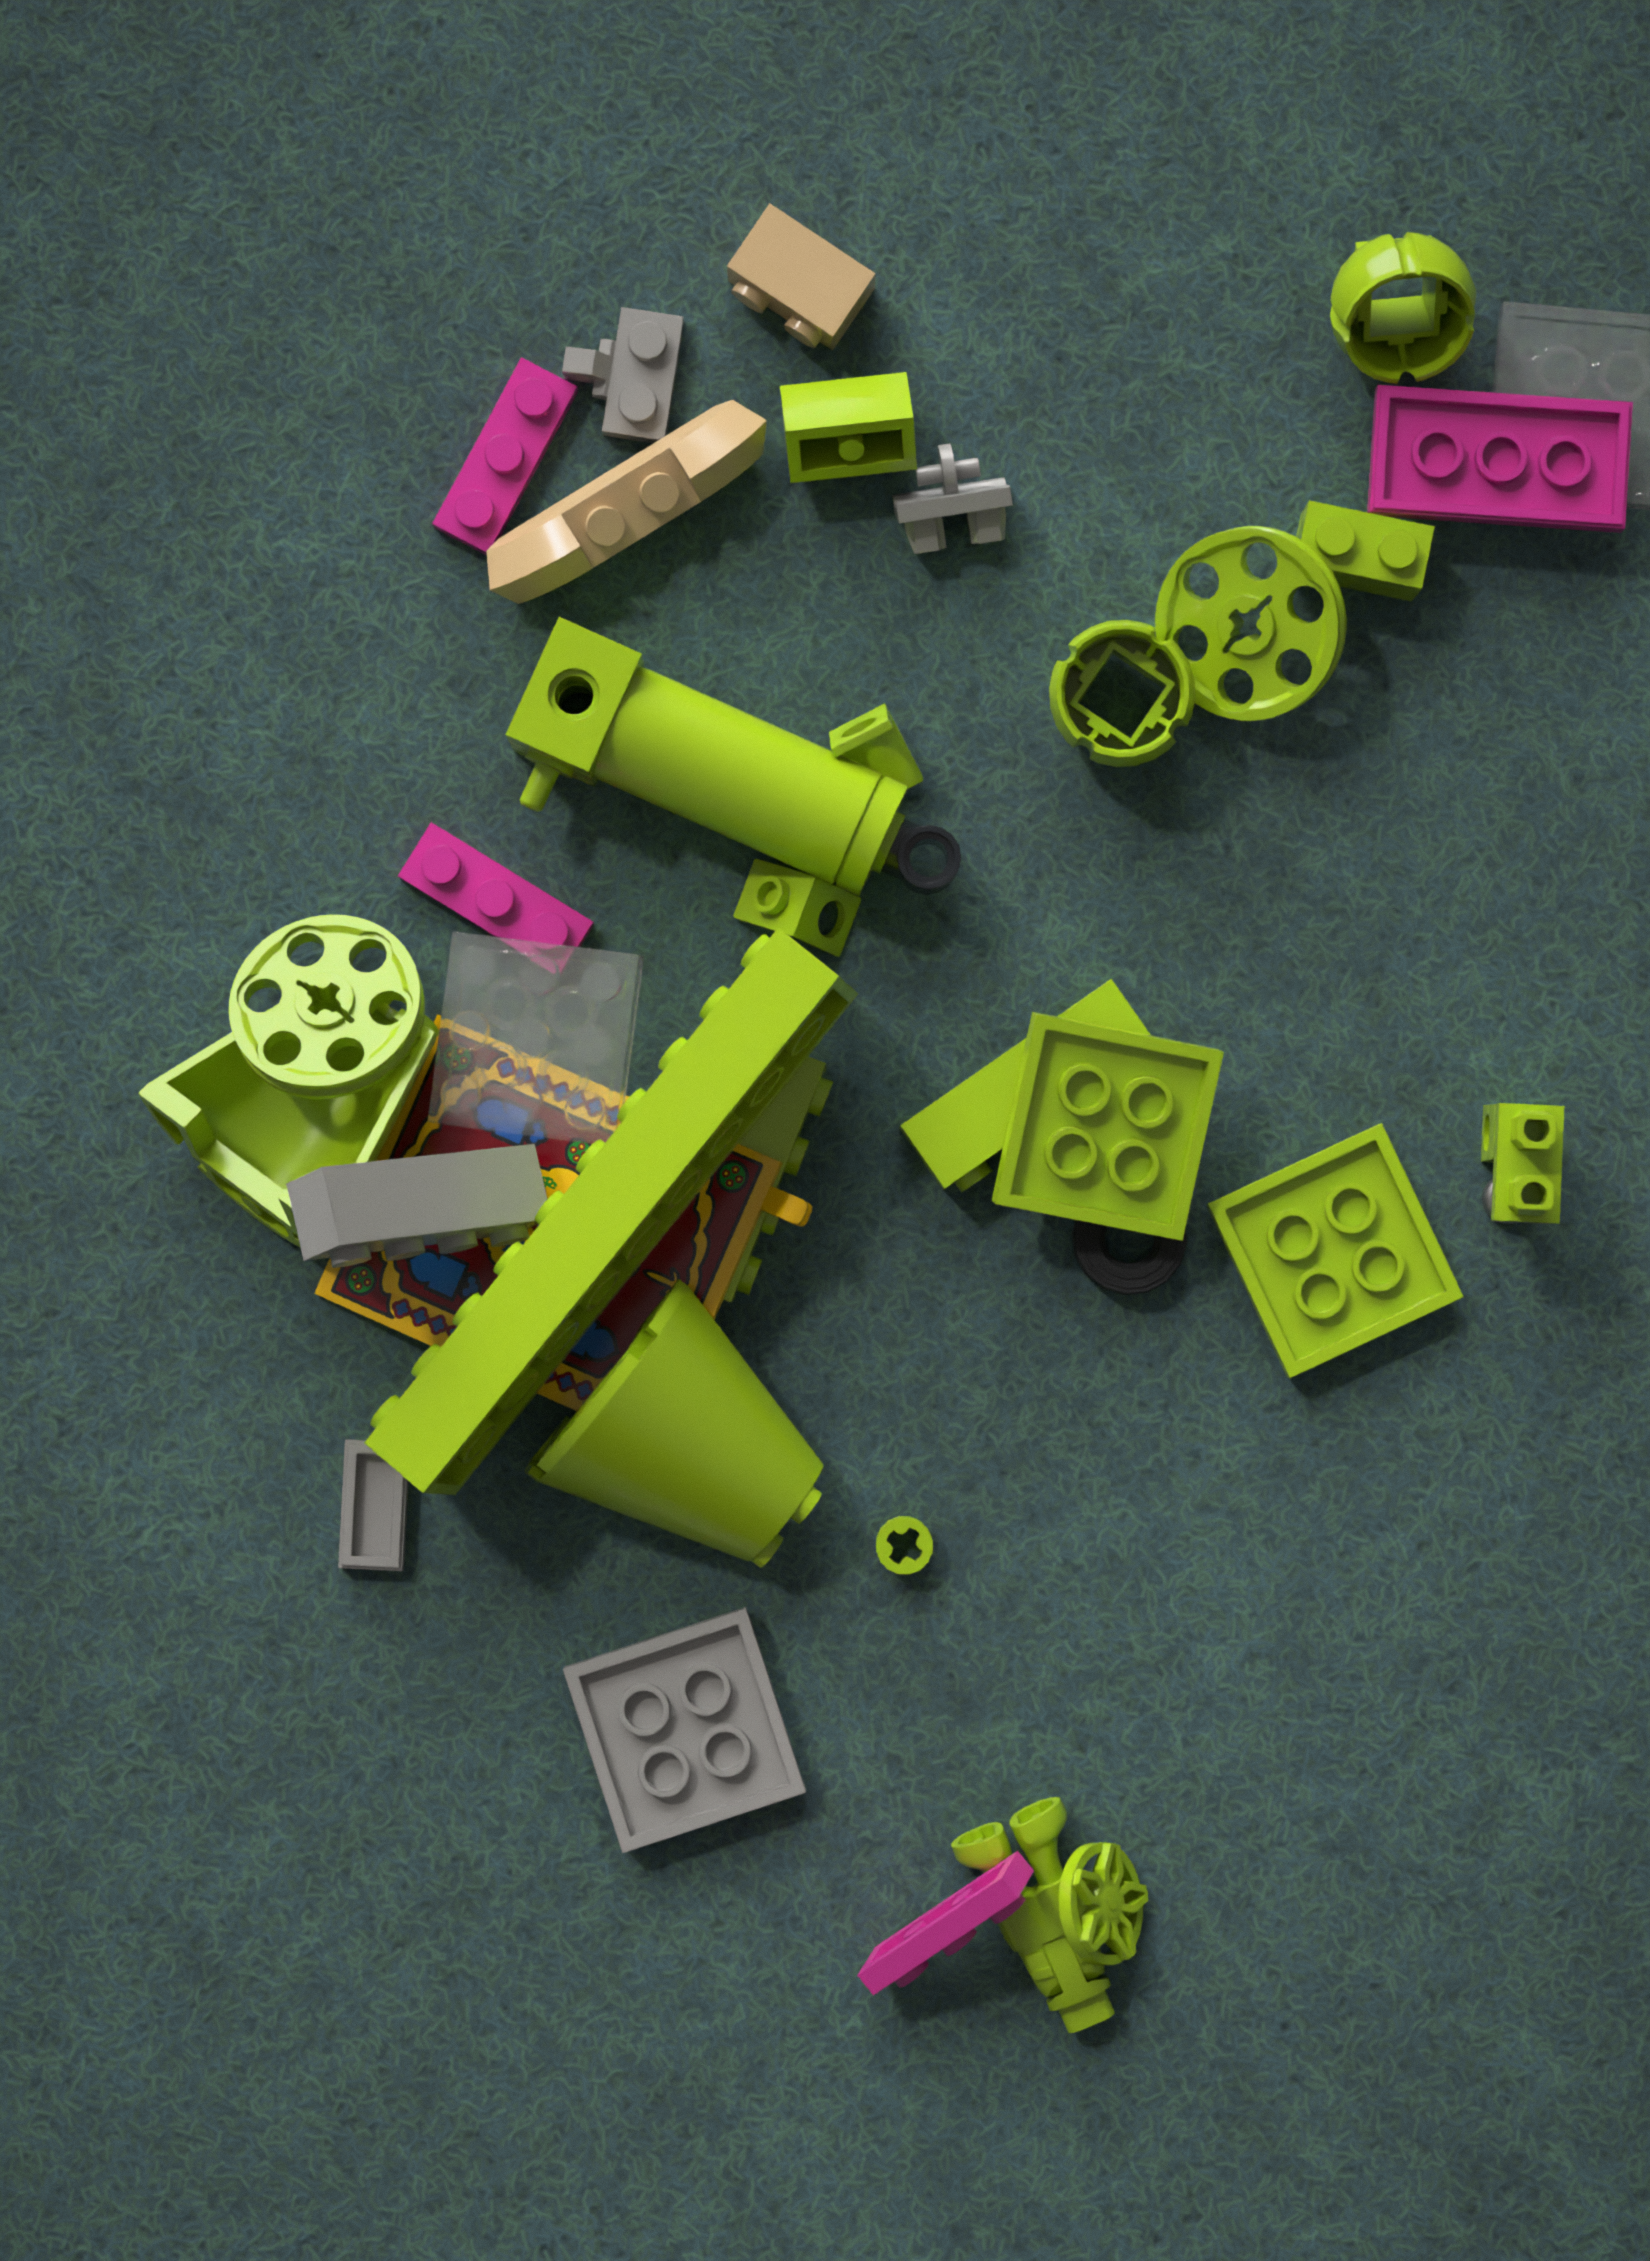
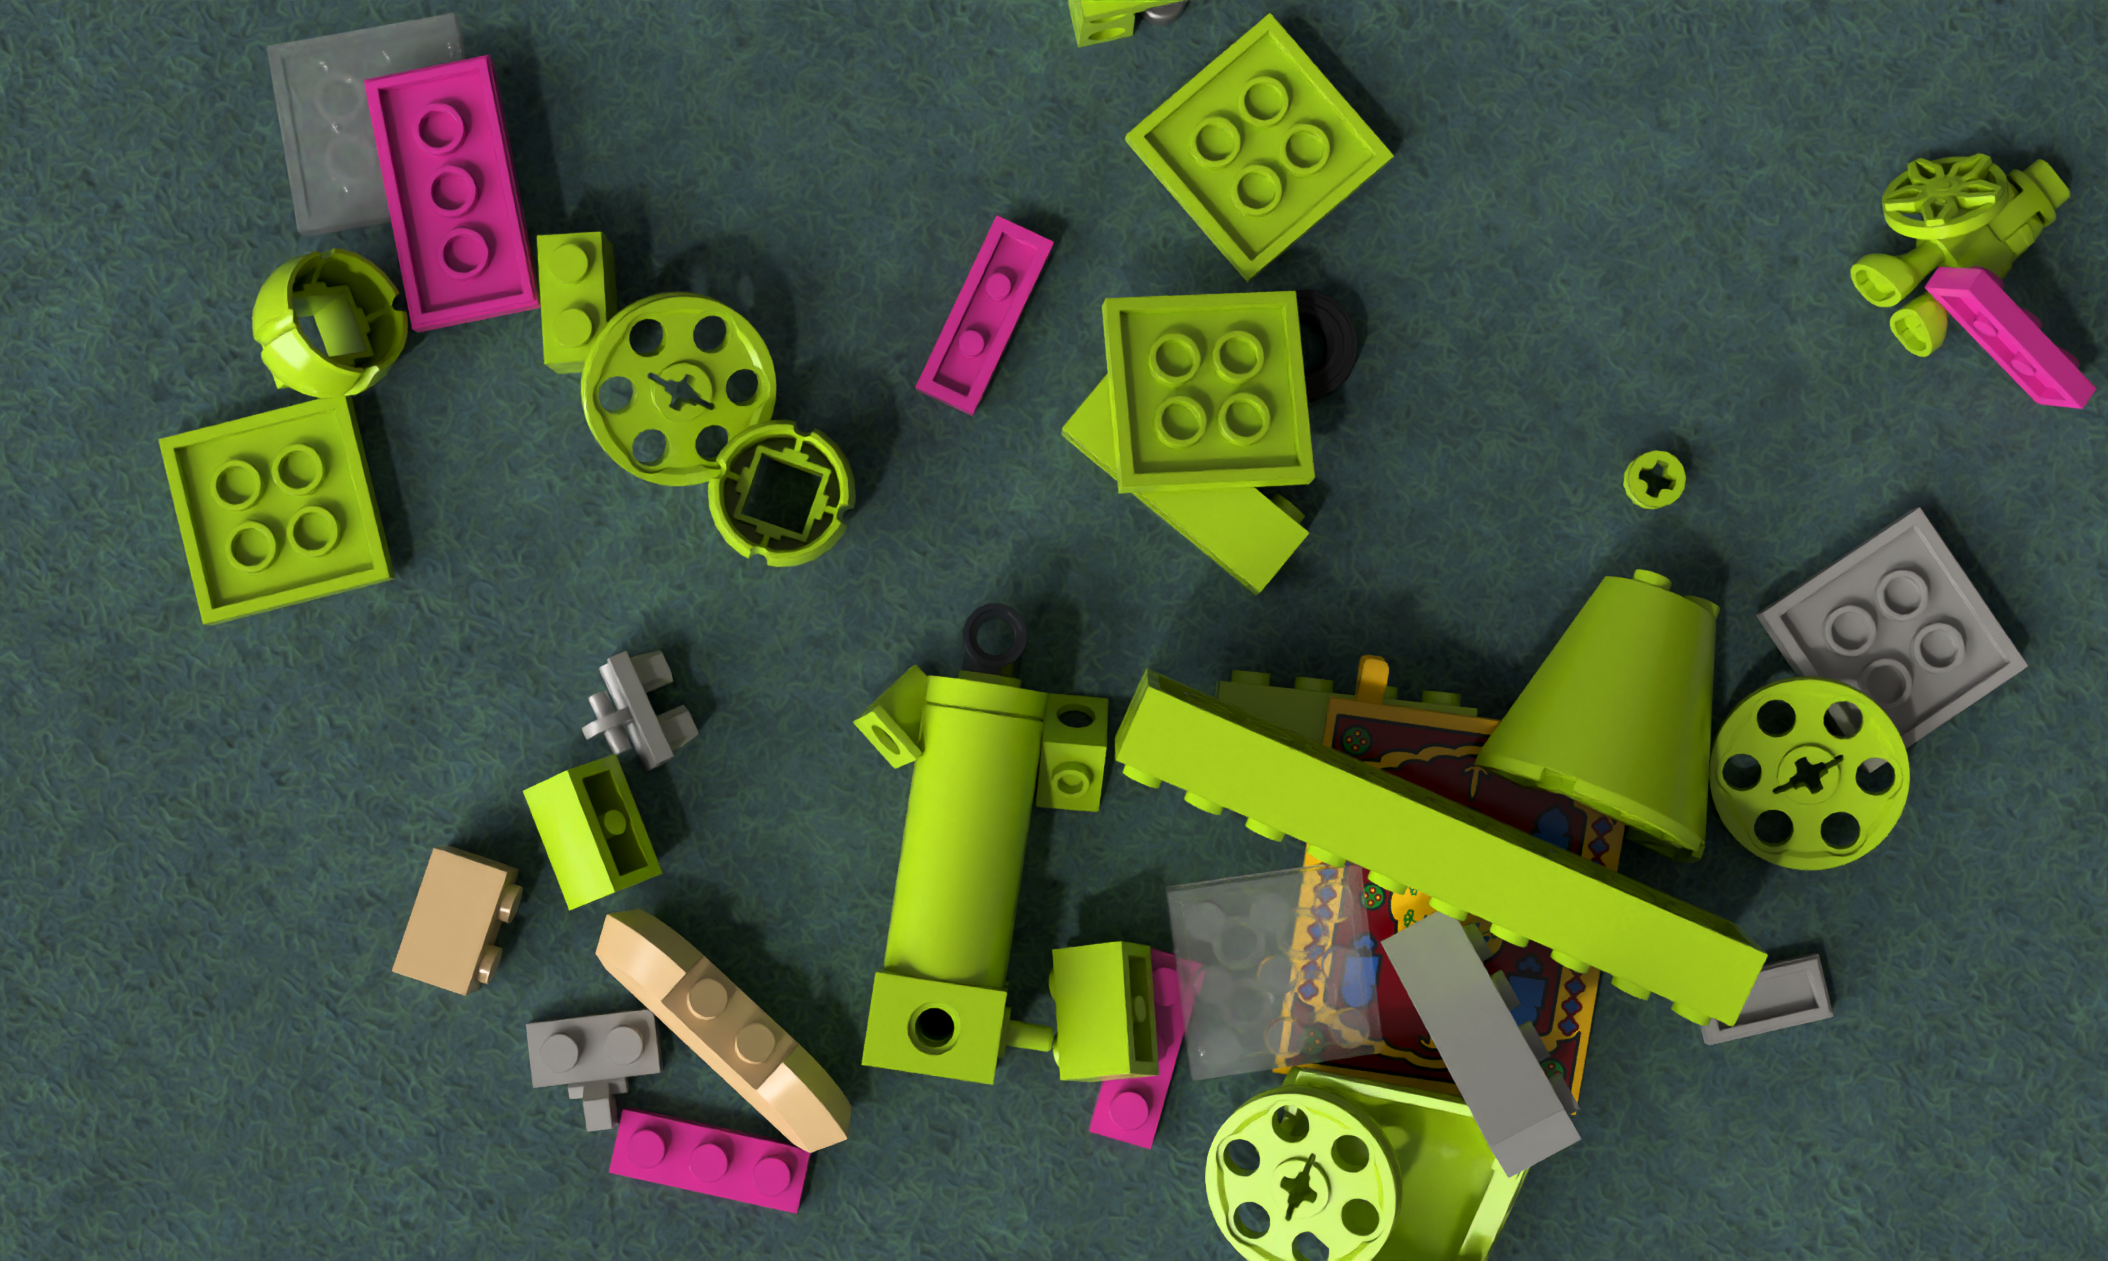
camera: 110 degrees left, 0 degrees up
none -> lime plate [158,395,396,626]
none -> dark pink plate [916,215,1054,417]
none -> lime brick [1049,941,1159,1082]
none -> lime wedge [1709,676,1910,870]

